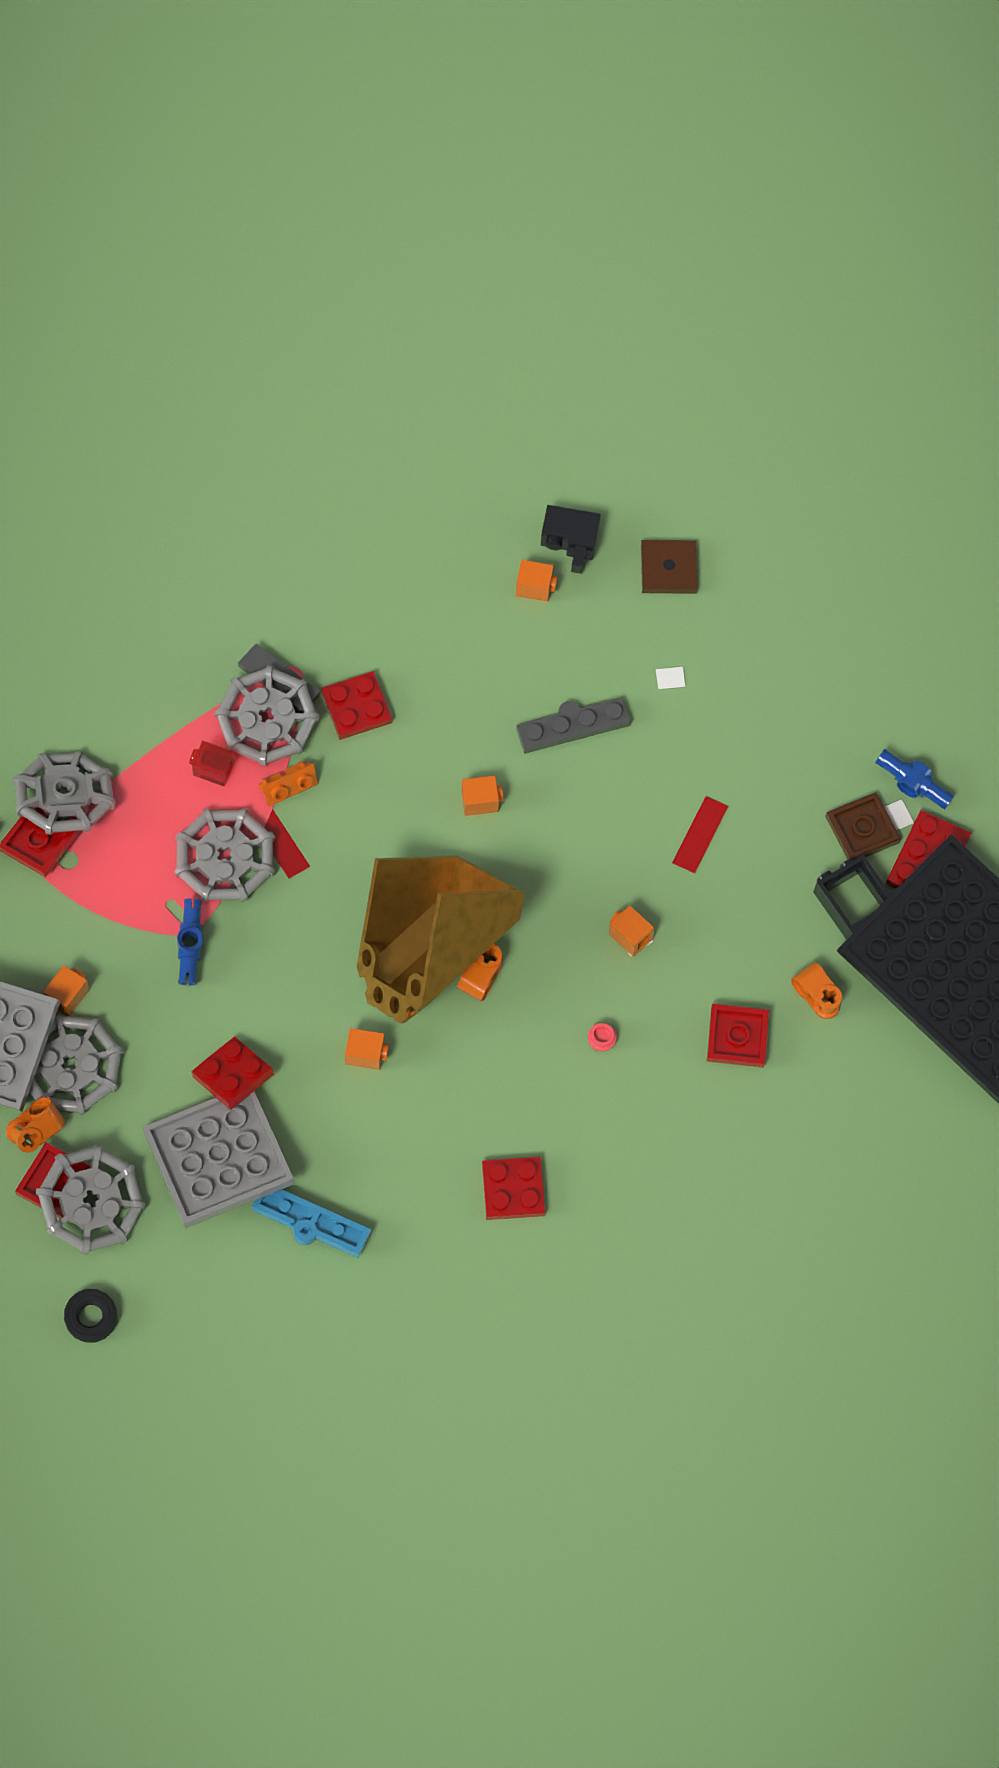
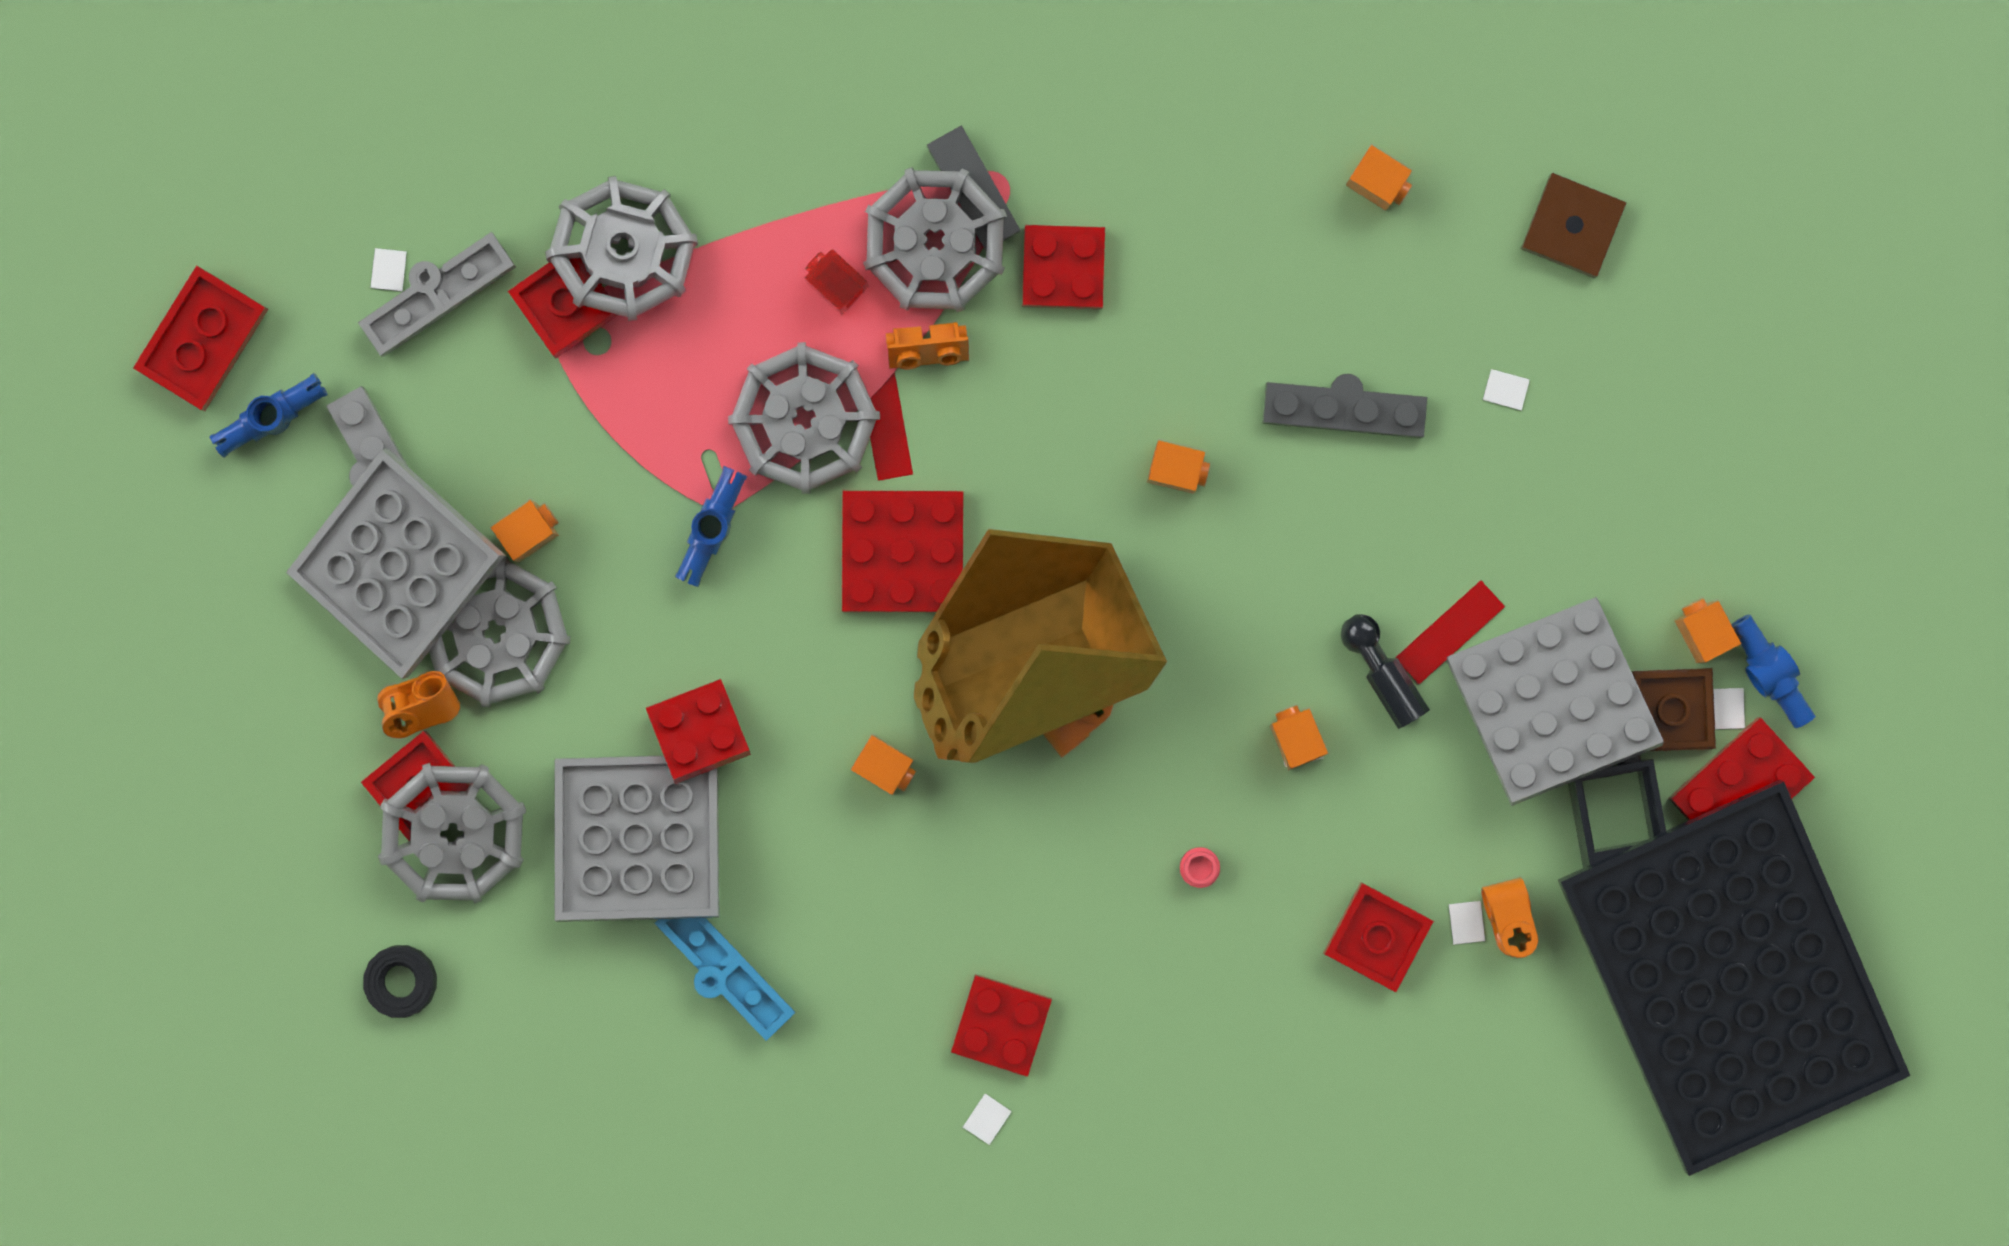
camera: 25 degrees right, 20 degrees up
black hinge [540,505,601,574] -> none
none -> red plate [842,490,964,612]
none -> white sticker [963,1094,1012,1145]
none -> black piece [1340,614,1430,729]
none -> light grey plate [1446,597,1664,806]
none -> white sticker [1449,901,1485,945]
none -> orange brick [1674,598,1741,663]

